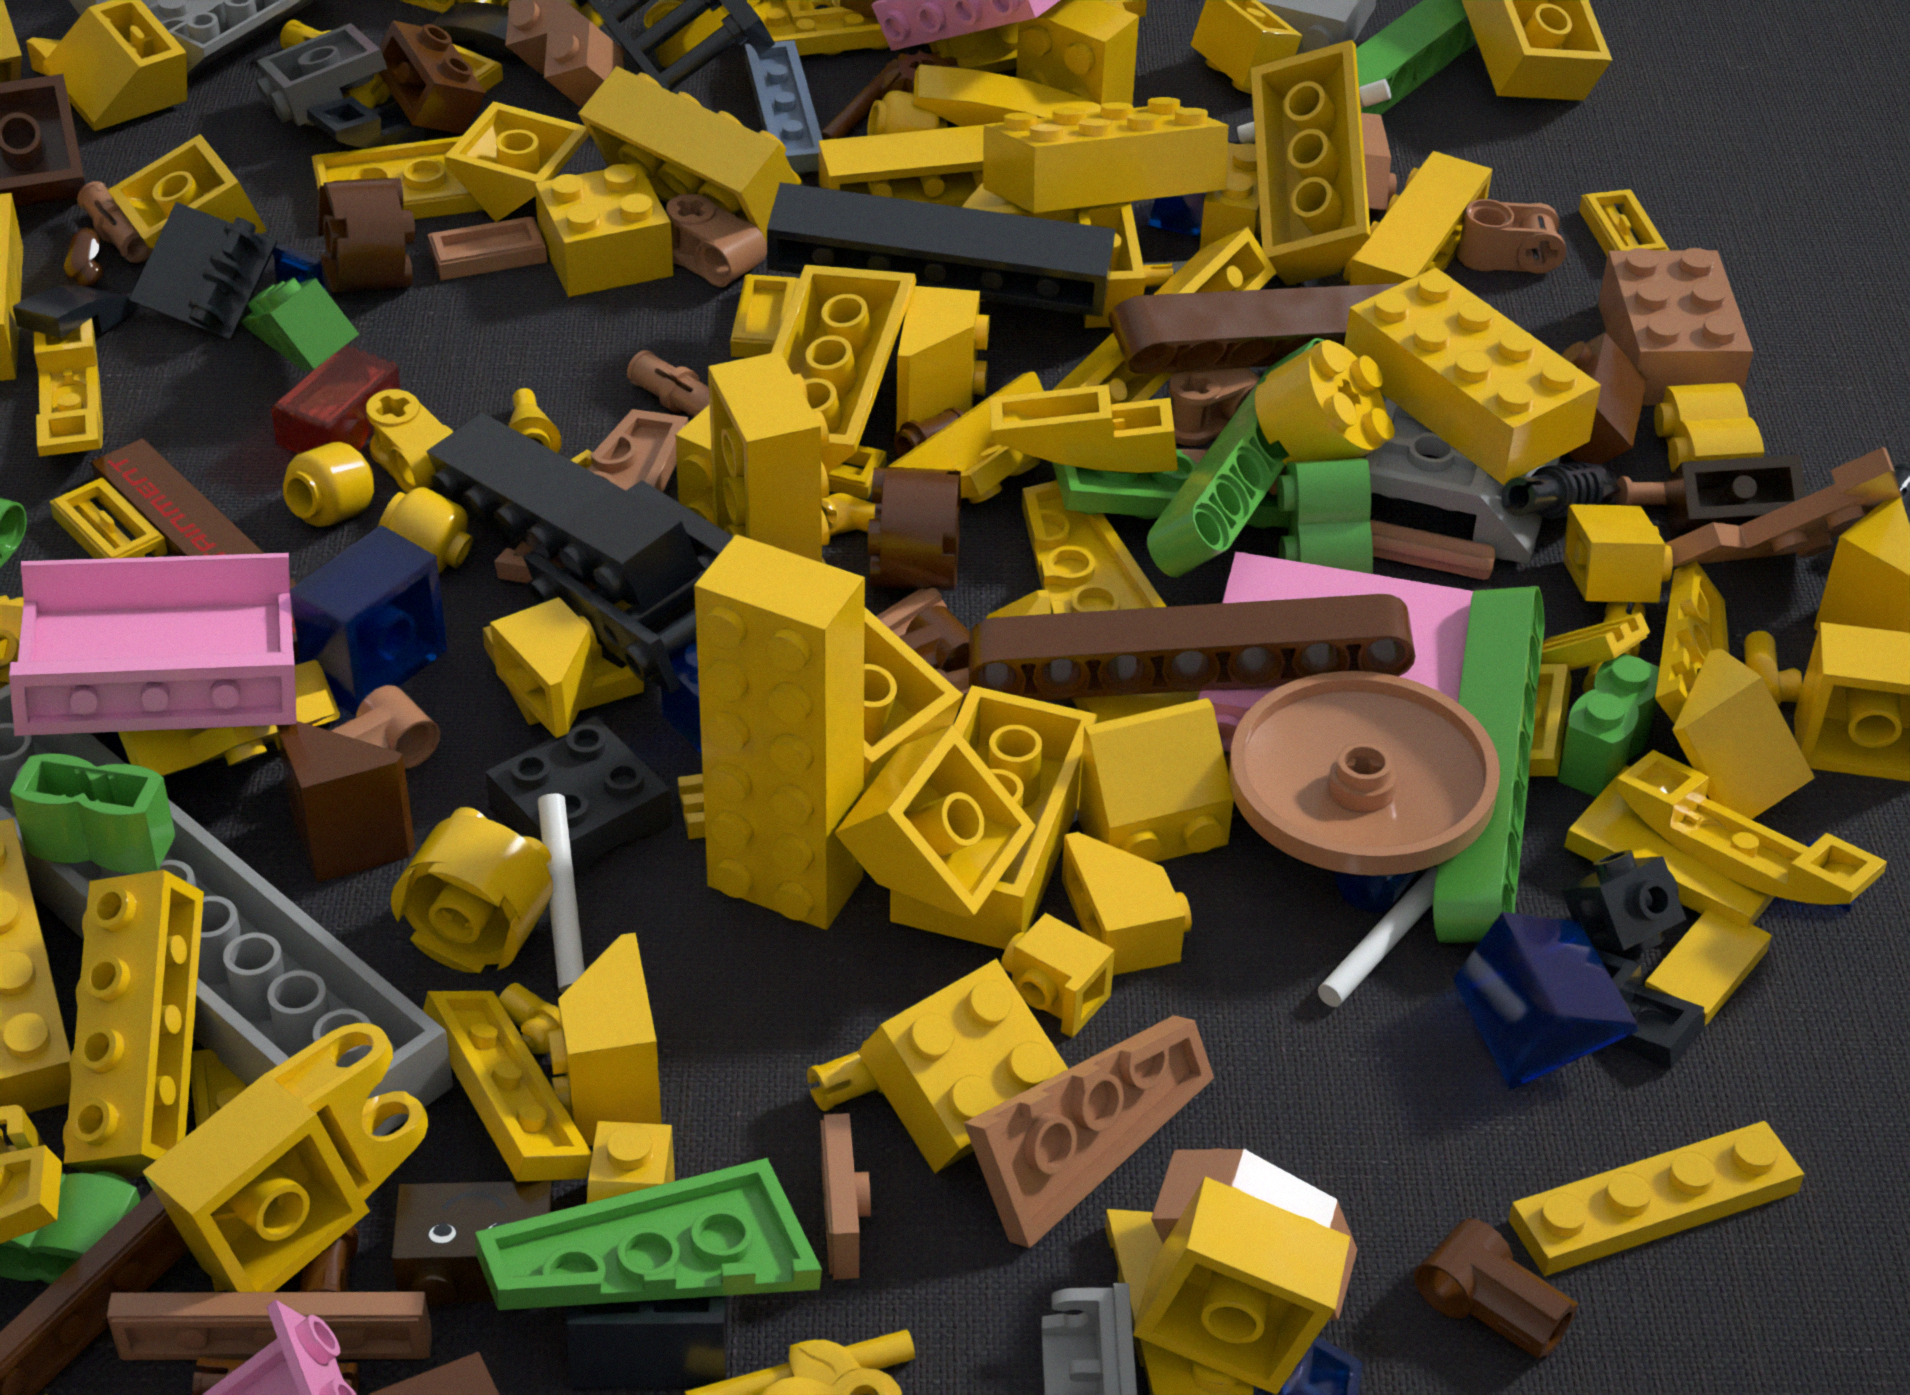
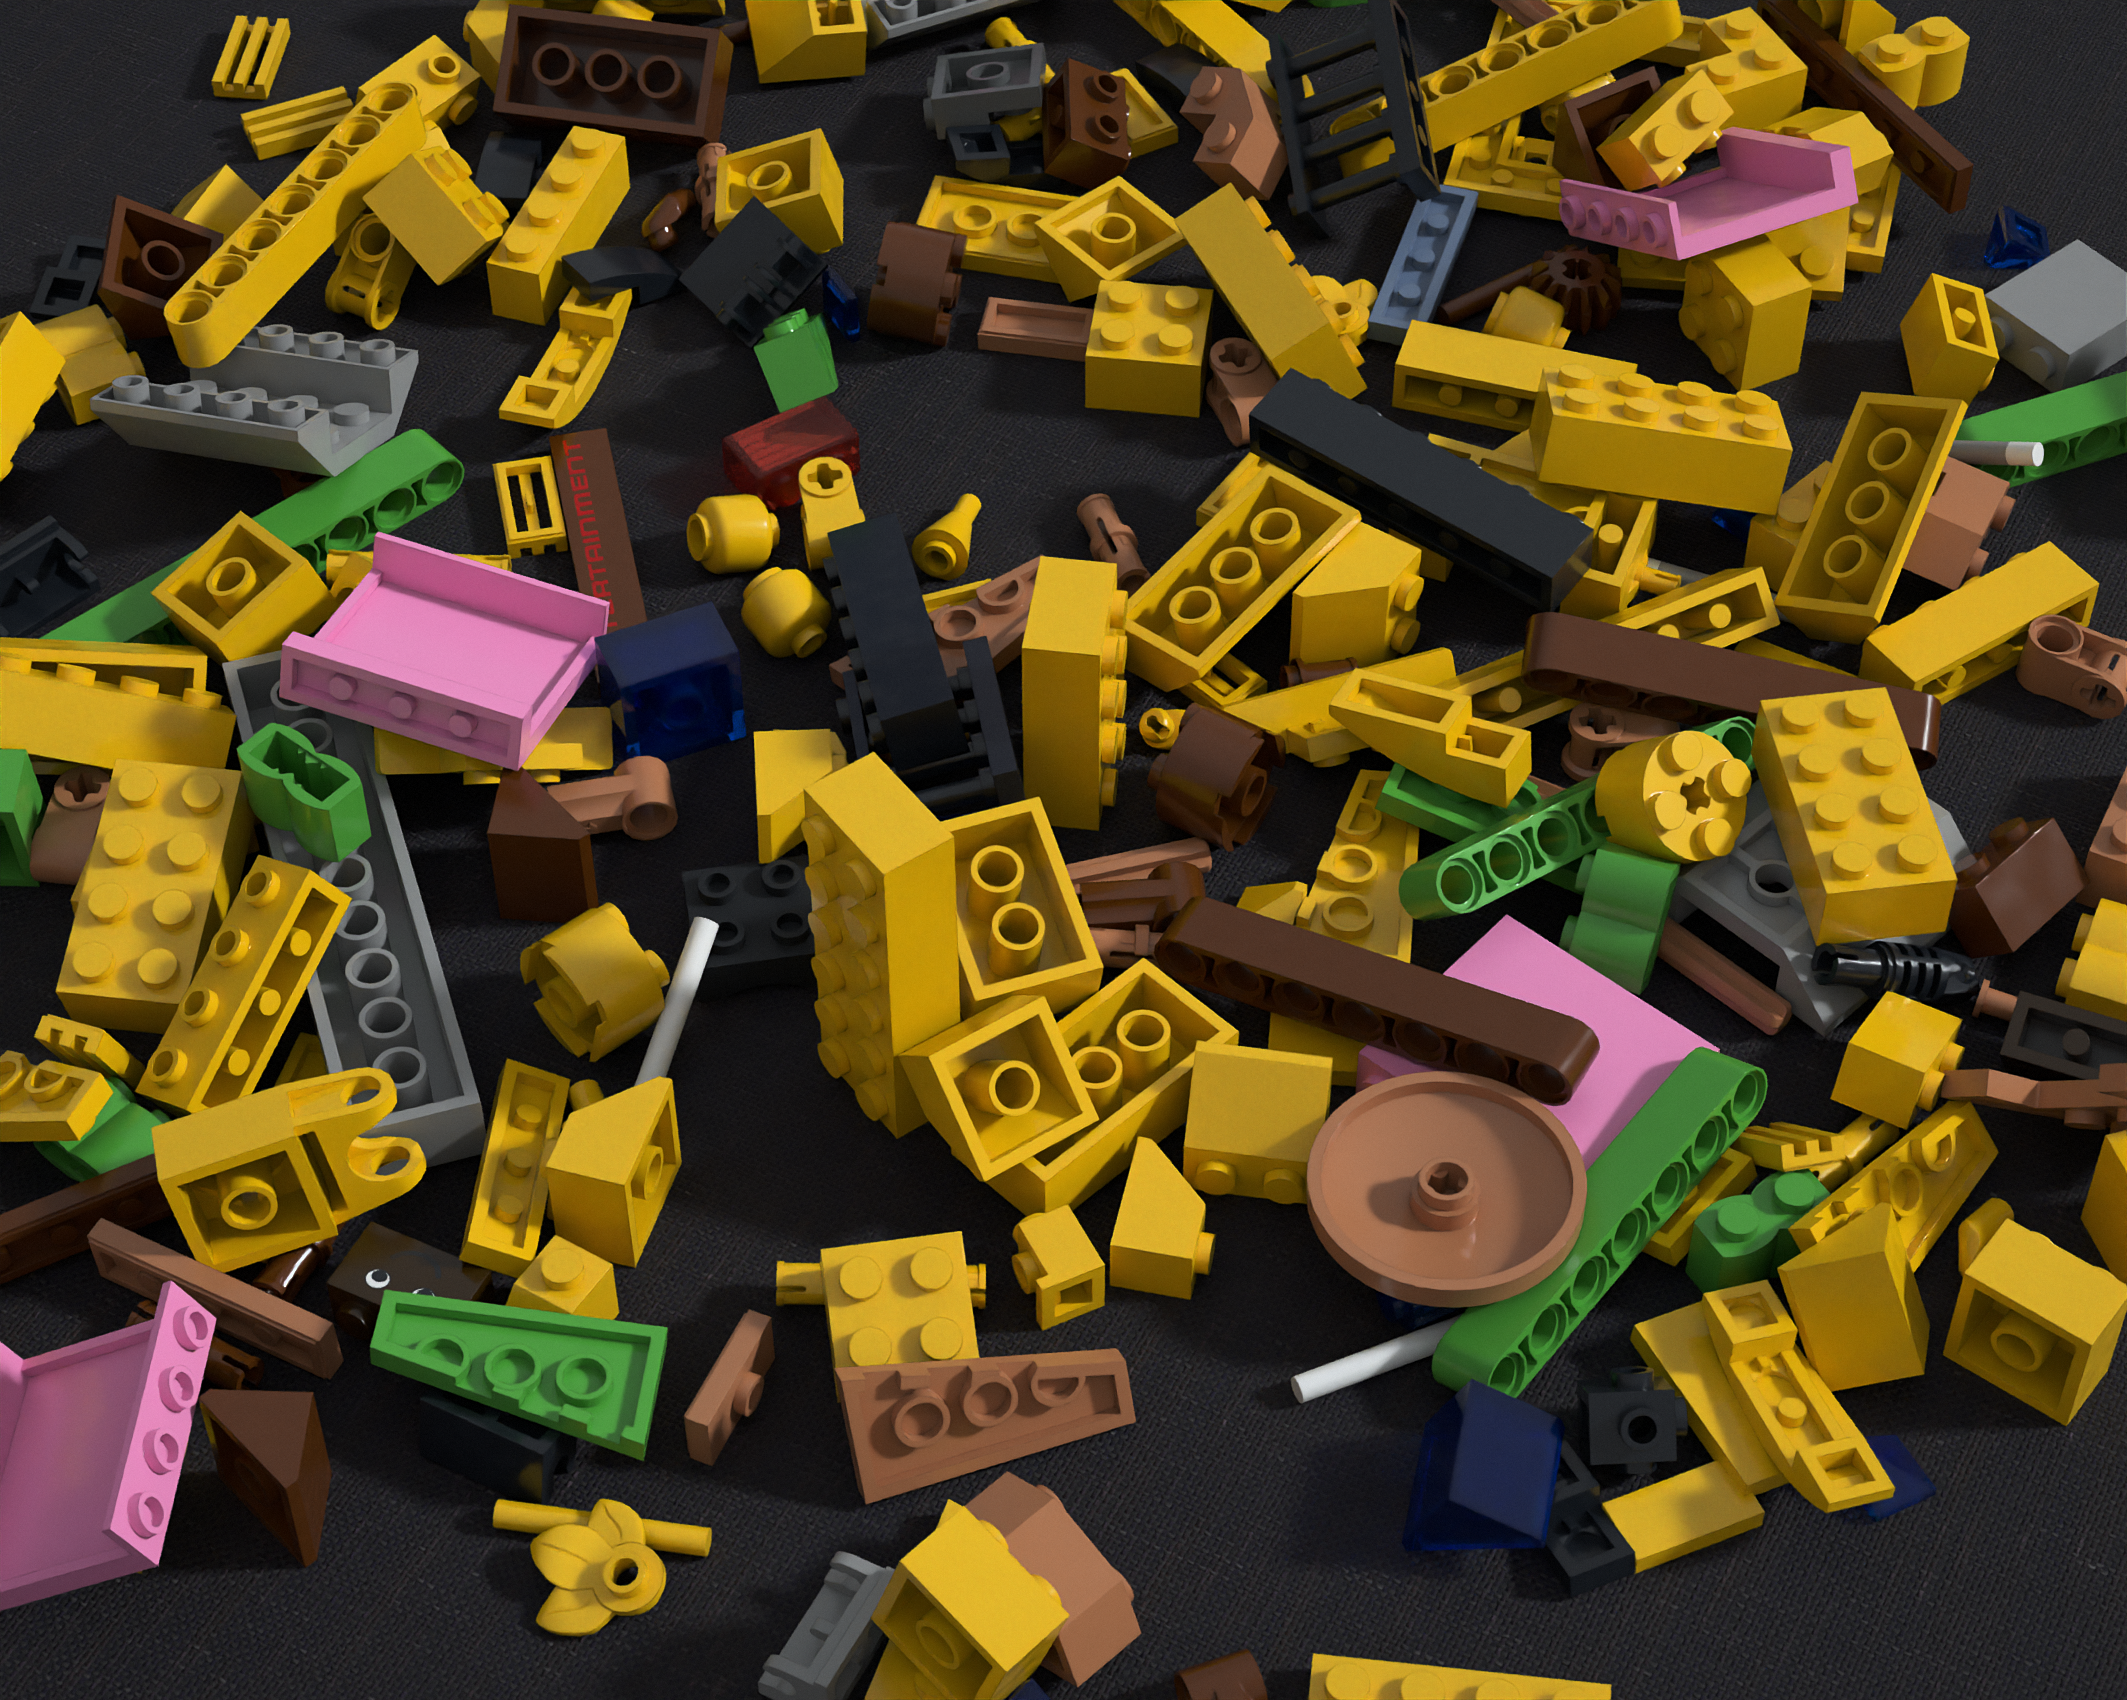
camera: 30 degrees right, 5 degrees up
yellow slope [913,65,1101,127] -> none

